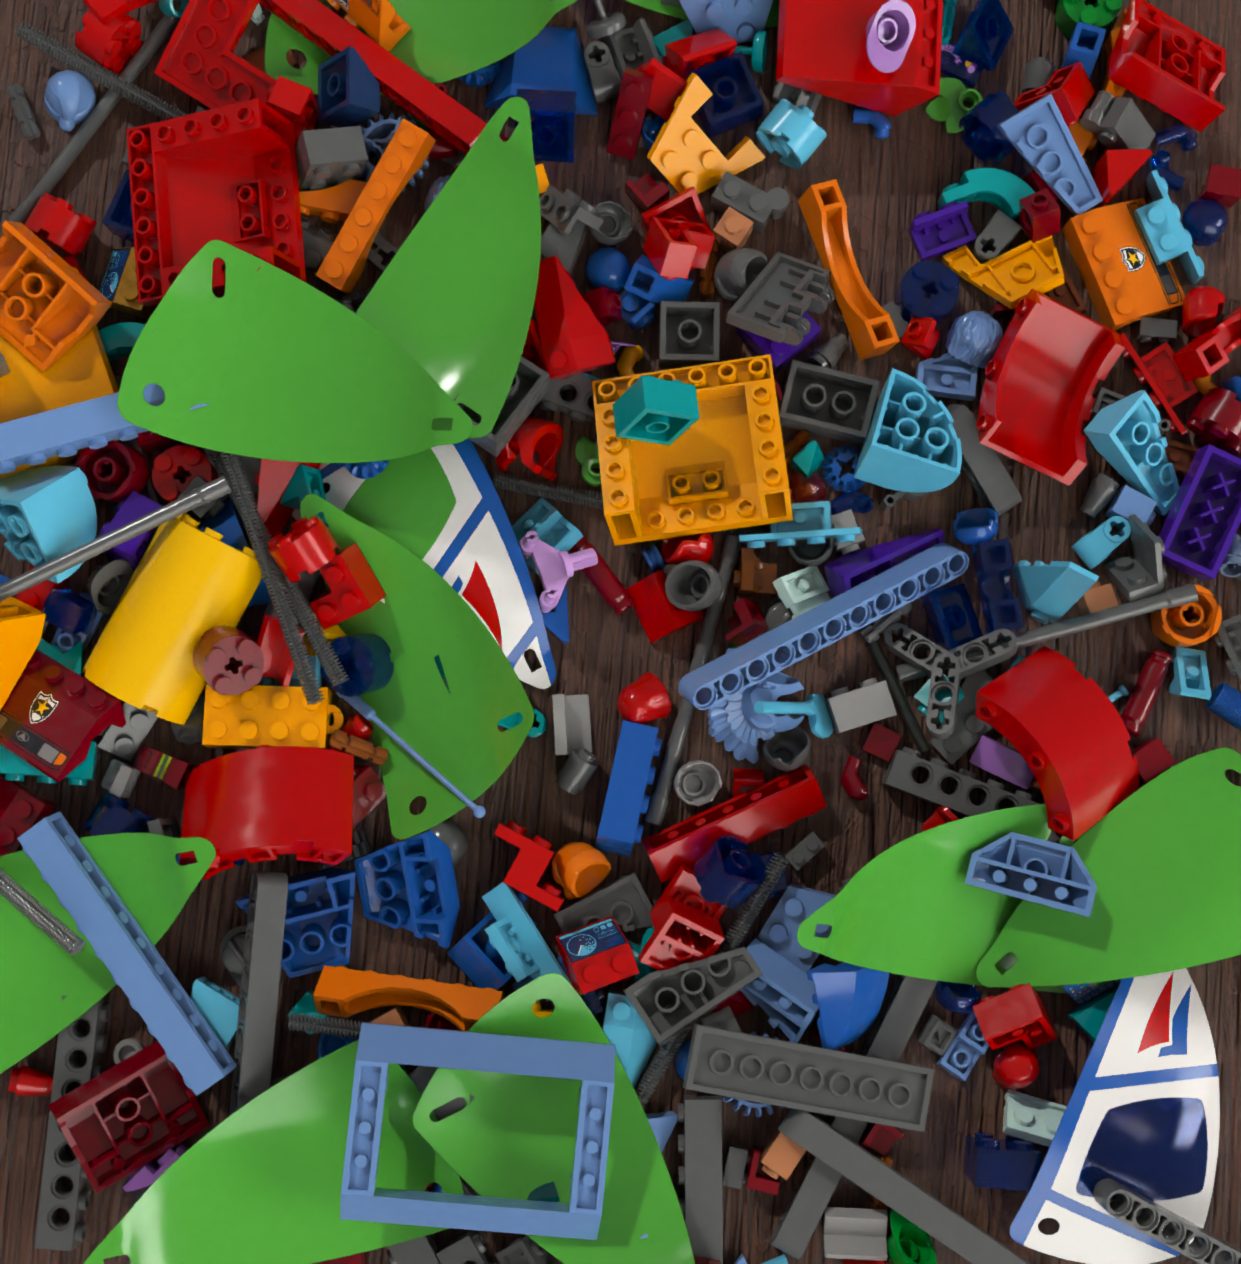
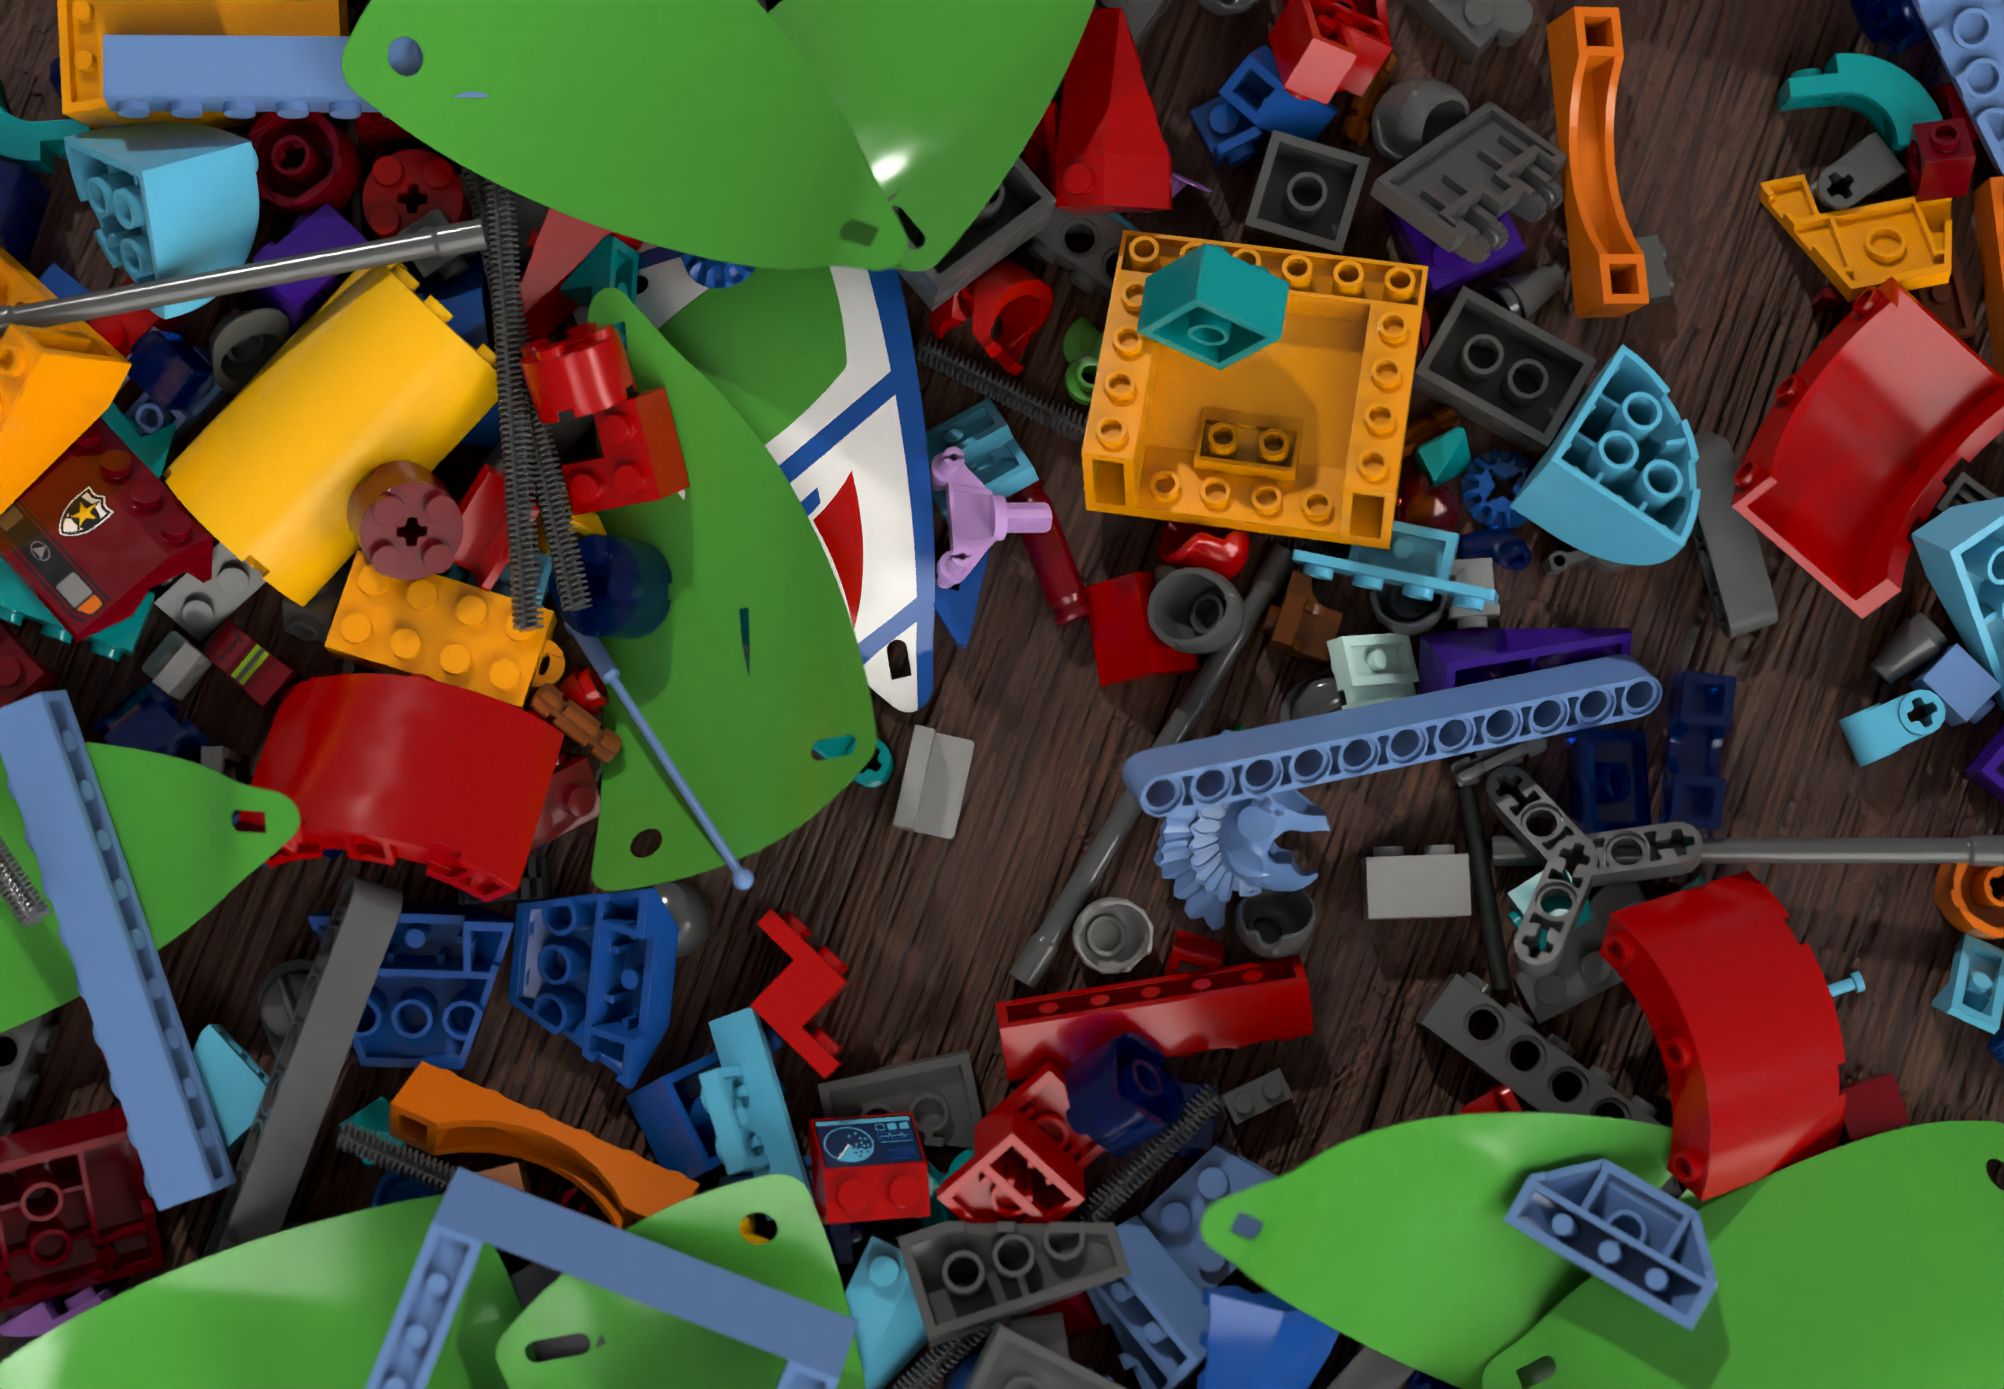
camera: 15 degrees right, 0 degrees up
light grey tile [113,1038,145,1065] -> none
orange piece [551,842,611,900] -> none
dark grey brick [556,748,598,795] -> none
dark red brick [582,287,622,326] -> none
blue hair [585,247,632,292] -> none
blue wedge [595,720,662,857] -> none
light orange arm [617,345,644,377] -> none
red hair [617,672,672,724] -> none
blue bush [640,544,665,574] -> none
nougat brick [713,206,754,252] -> none
dark red panel [724,598,769,646] -> none
medium azure piece [754,694,834,739] -> none
dark red arm [840,755,868,801] -> none
dark red tile [861,722,902,763] -> none
clear blue brick [895,261,960,325] -> none
red bracket [900,316,941,360] -> none
dark purple bracket [908,201,977,262] -> none
medium blue wing [916,353,978,401] -> none
medium blue hair [945,310,1003,368] -> none
blue hair [953,508,999,546] -> none
medium lavender slope [969,735,1035,789] -> none
medium azure wedge [1012,560,1099,624] -> none
nougat brick [1077,581,1118,615] -> none
dark grey bracket [1104,514,1167,602] -> none
dark red axle [1121,649,1173,736] -> none

